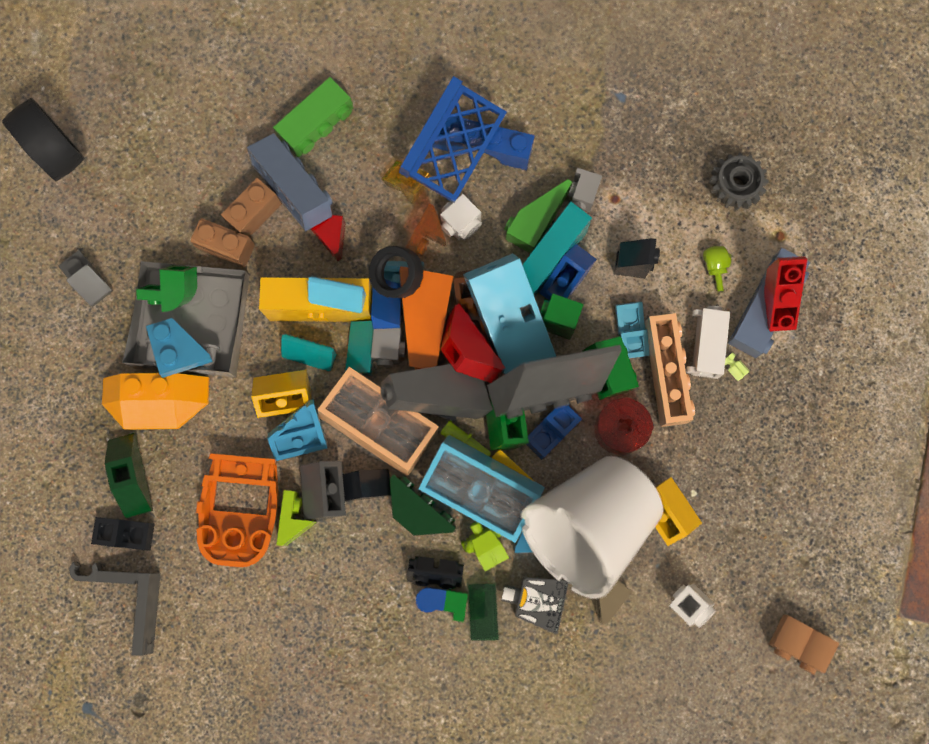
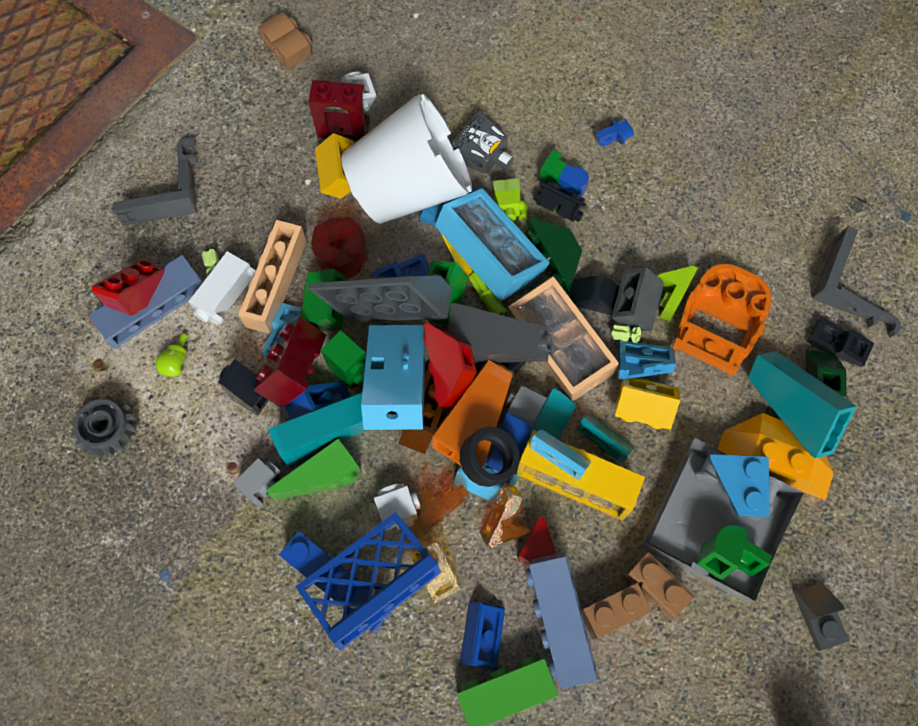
camera: 160 degrees left, 10 degrees down
clear green slope [468,583,499,641] -> none
none -> dark grey hinge [113,137,198,226]
none -> dark red wedge [253,316,326,408]
none -> dark red panel [308,80,370,141]
none -> blue slope [460,602,505,670]
none -> clear orange slope [480,483,530,548]
none -> blue piece [596,119,634,146]
none -> yellowish green piece [611,324,641,343]
none -> teal slope [748,351,857,459]

